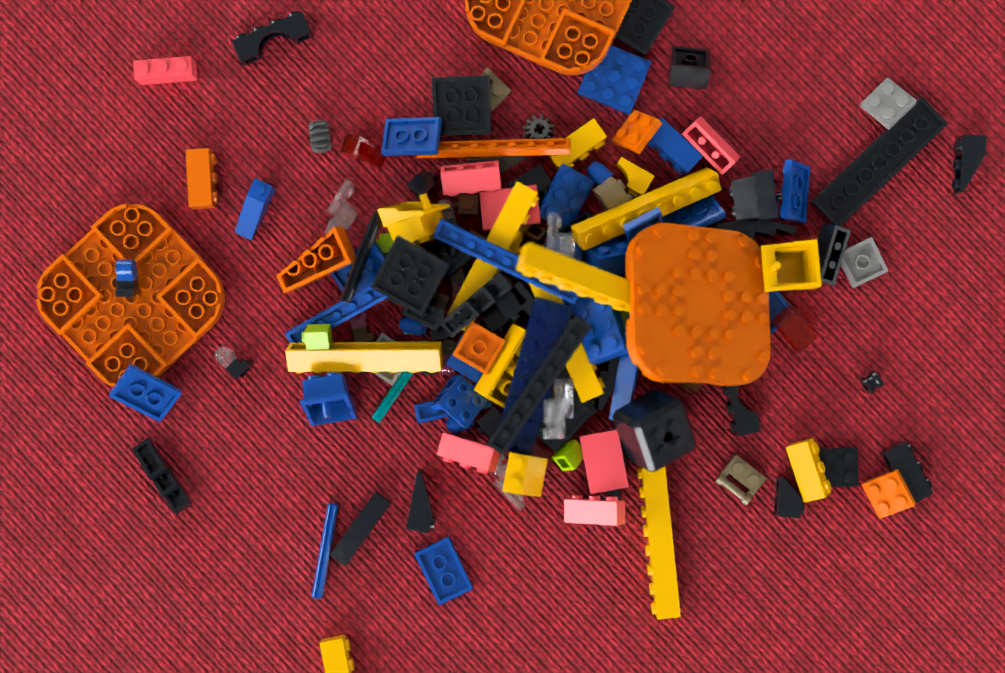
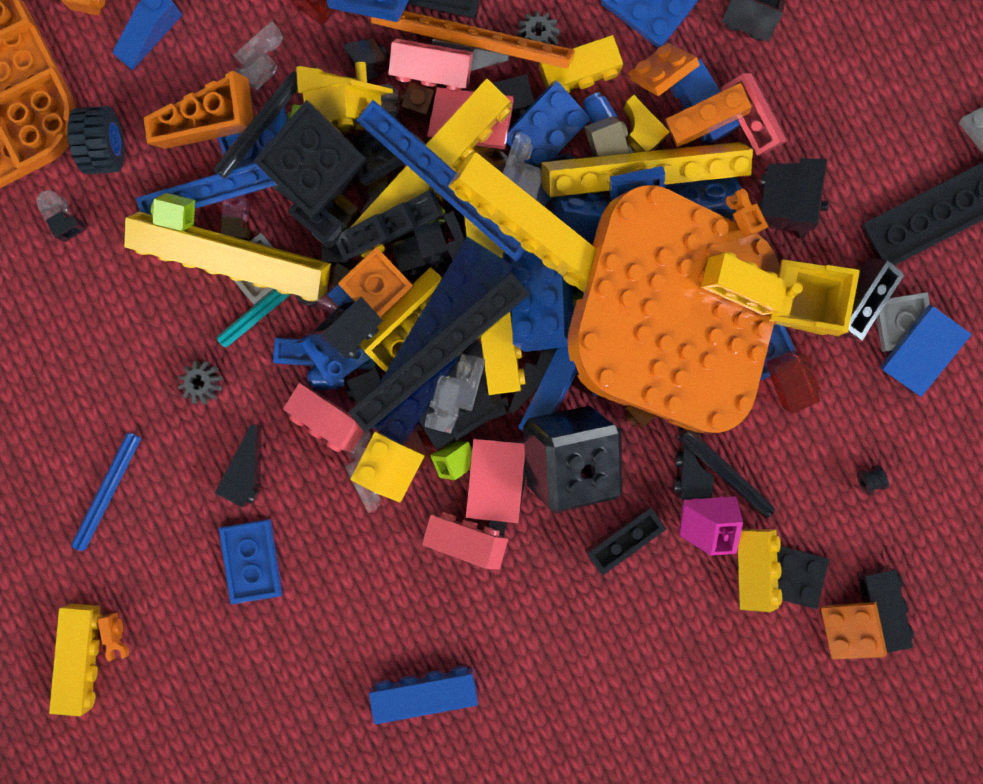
camera: 15 degrees right, 0 degrees up
blue piece [300,372,357,426] -> none
black slope [330,491,392,566] -> none
blue brick [399,316,427,336] -> none
yellow brick [637,466,681,619] -> none
black slope [714,220,797,239] -> none
dark tan plate [715,454,766,505] -> none
black slope [773,476,804,518] -> none
blue plate [780,160,811,224] -> none
none -> black wheel [67,106,125,174]
none -> orange plate [97,612,129,662]
none -> dark grey gear [178,361,223,404]
none -> black brick [308,296,383,359]
none -> blue brick [369,666,478,725]
none -> black brick [584,505,666,576]
none -> orange brick [666,83,752,148]
none -> black axle [679,429,775,518]
none -> dark pink slope [679,496,743,555]
none -> yellow brick [701,252,788,315]
none -> orange plate [726,188,768,238]
none -> blue tile [879,304,972,397]

